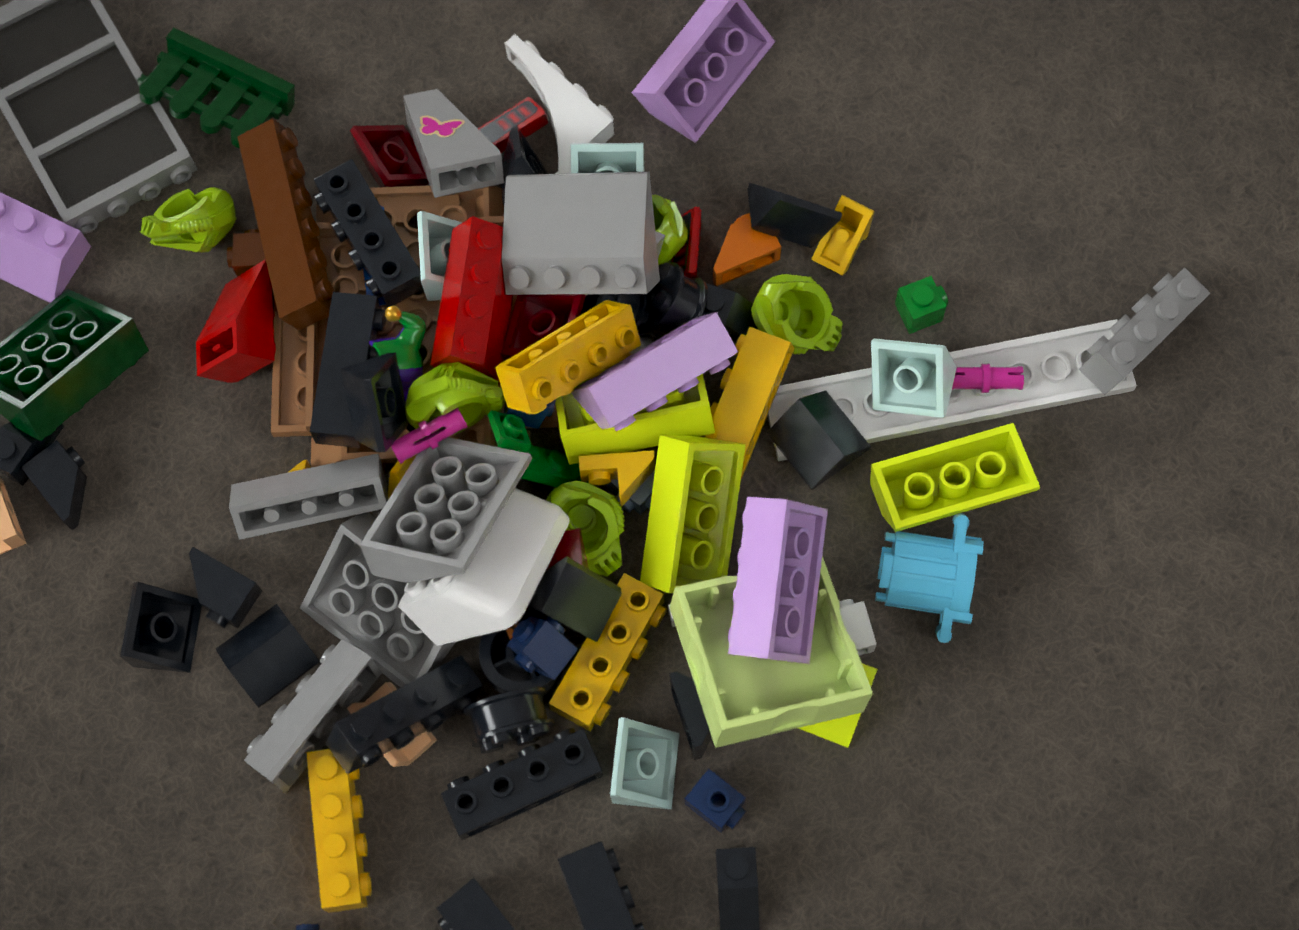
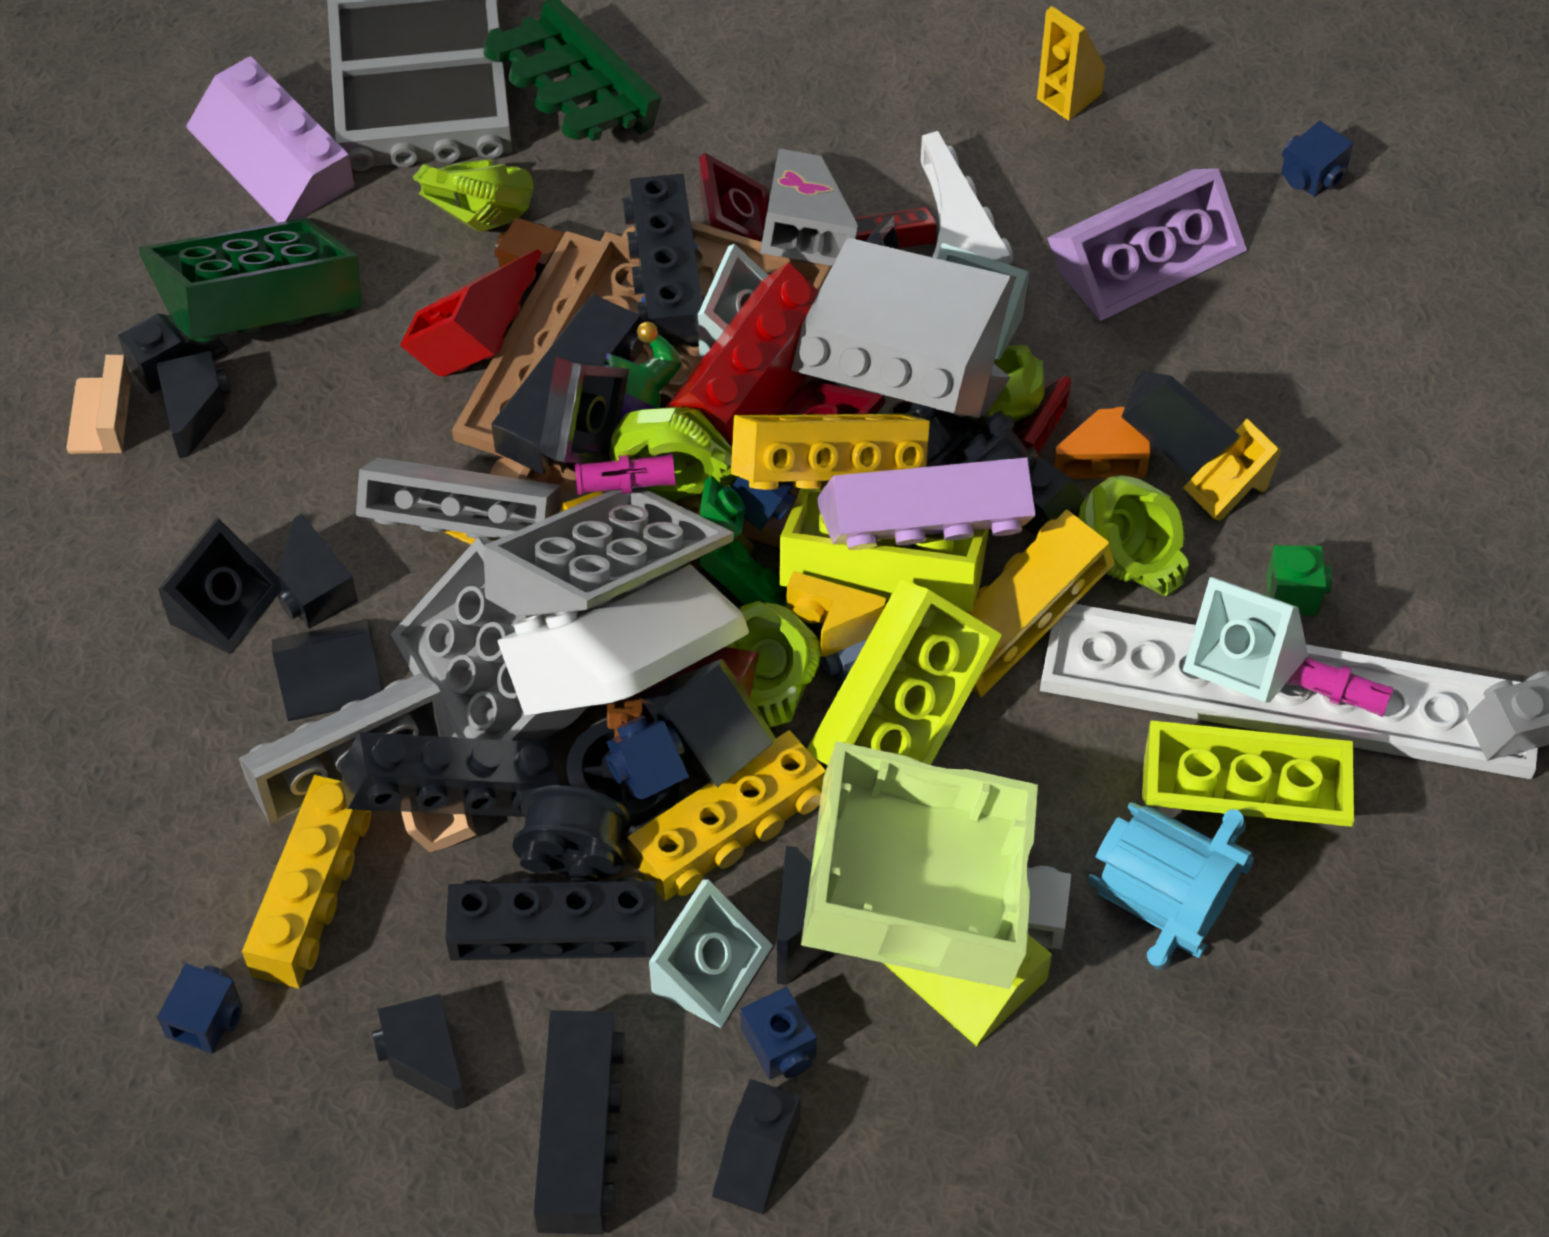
camera: 20 degrees right, 15 degrees down
reddish brown brick [237,118,335,331] -> none
lavender slope [728,497,828,664] -> none
black slope [767,390,871,490] -> none

